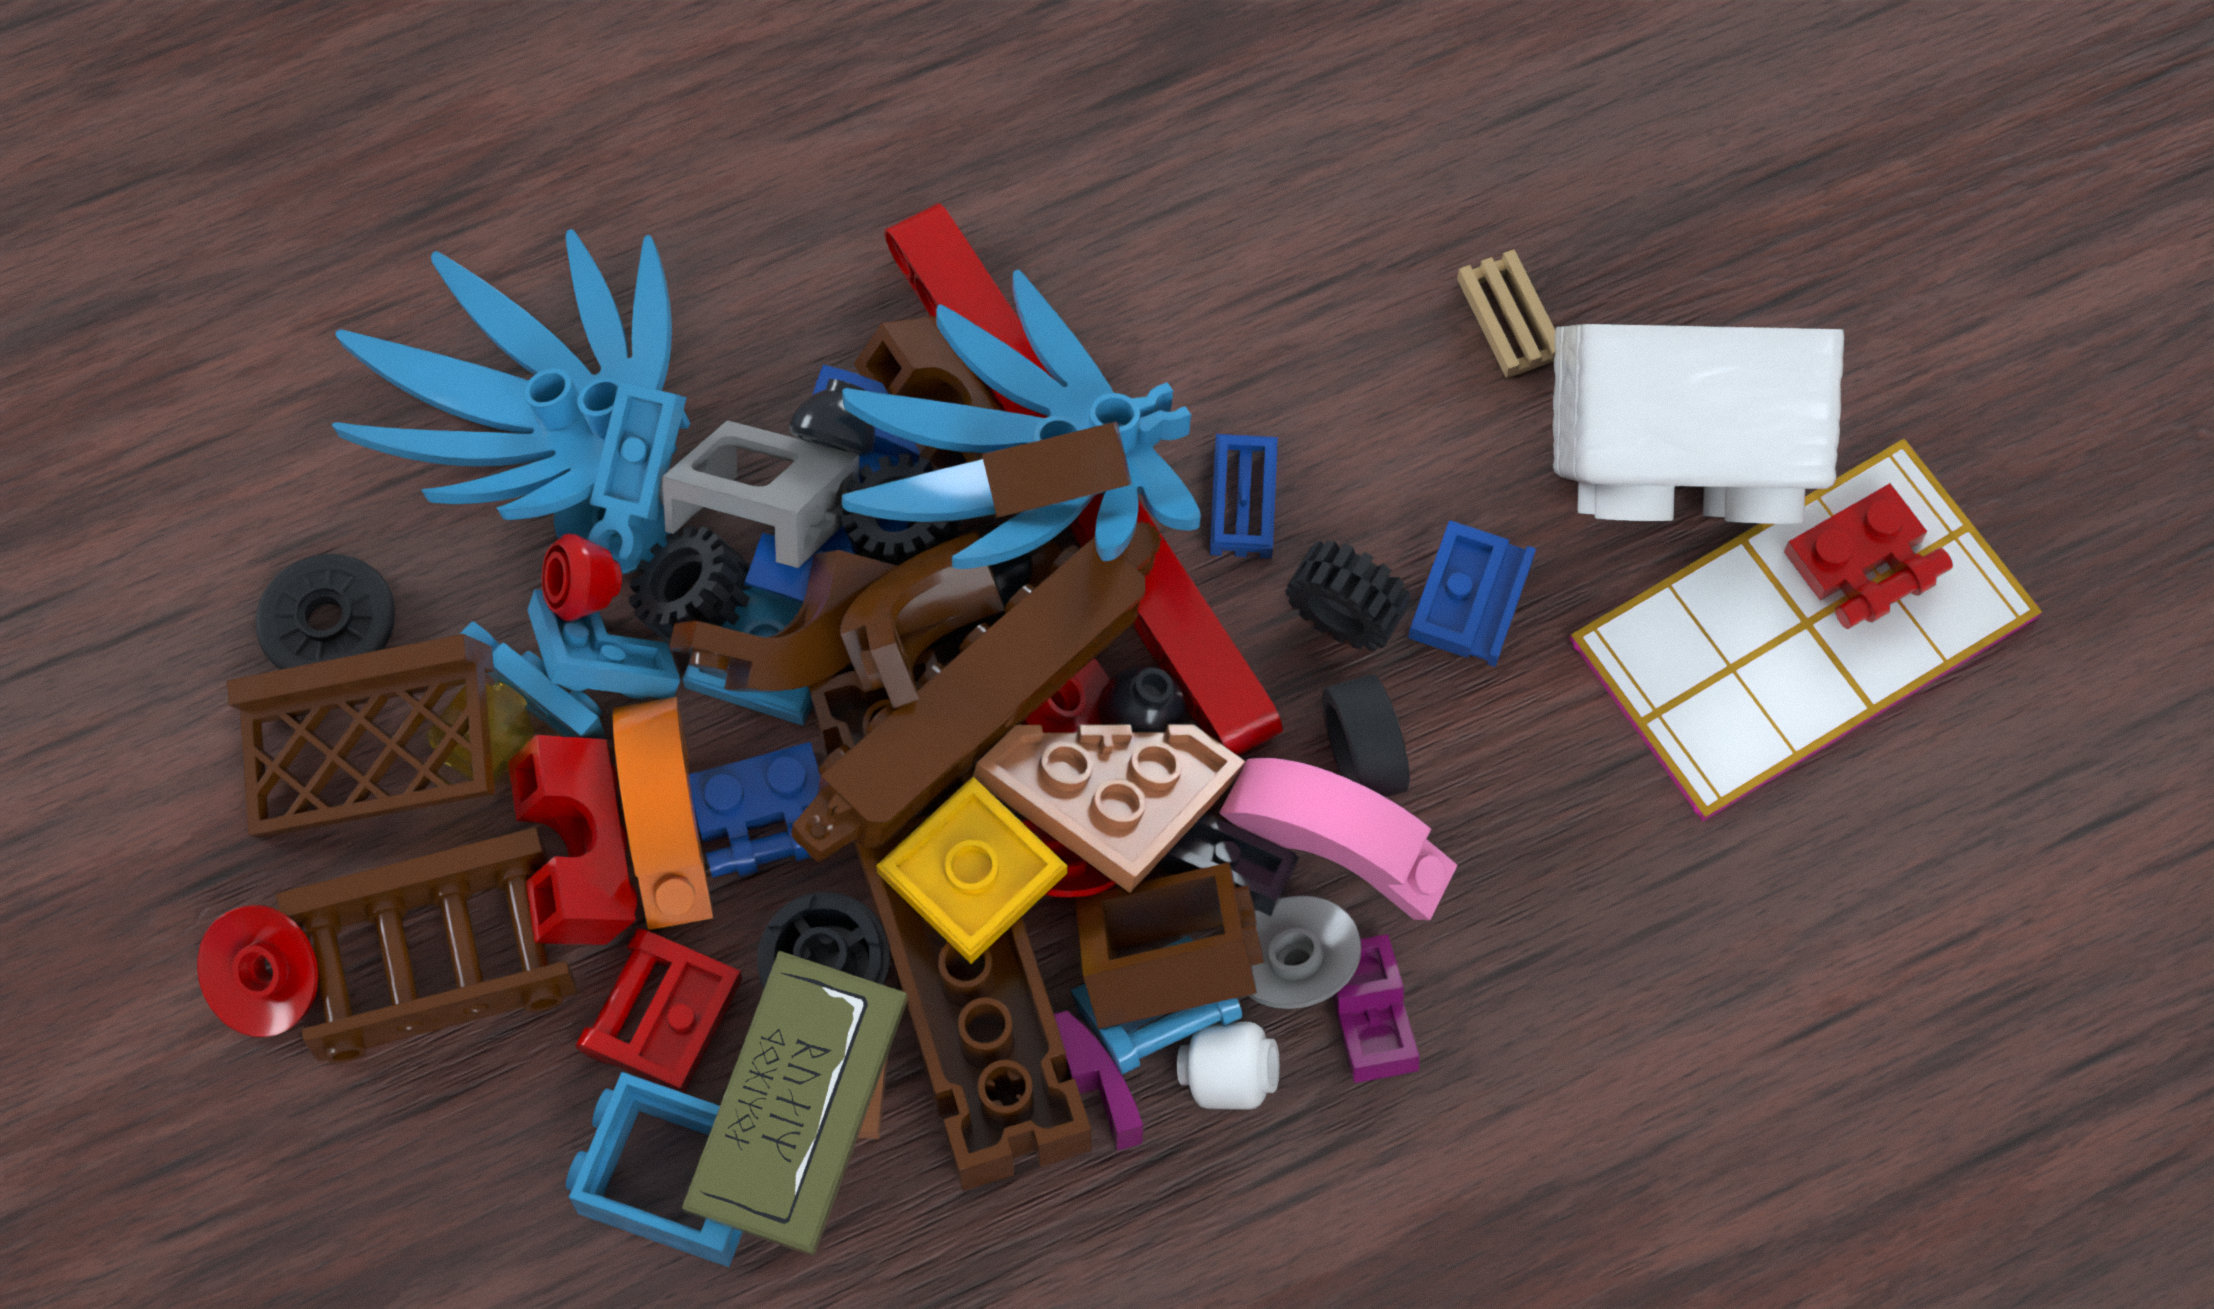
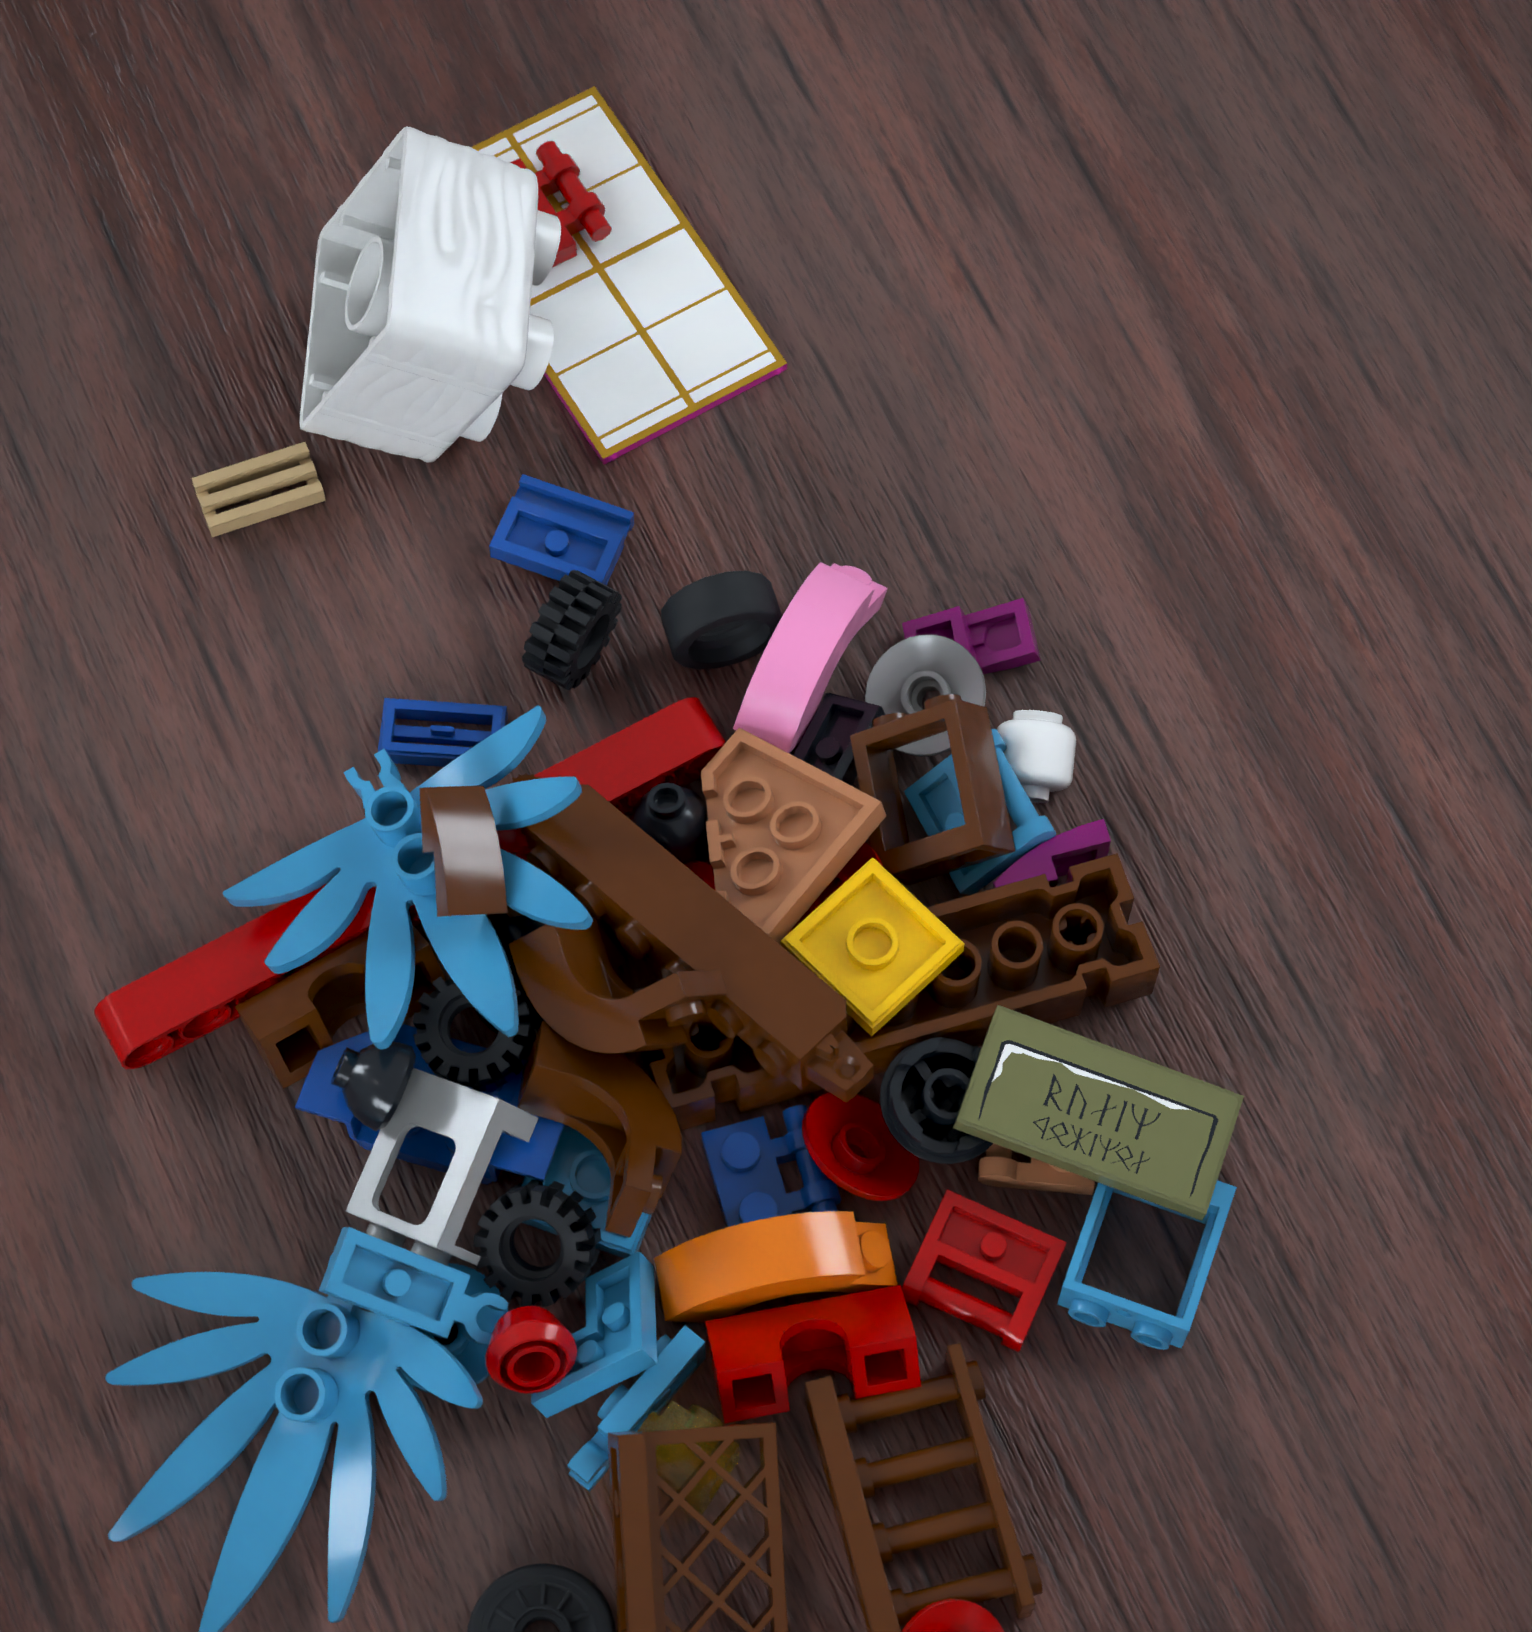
camera: 90 degrees left, 0 degrees up
none -> red dish [802,1092,920,1201]

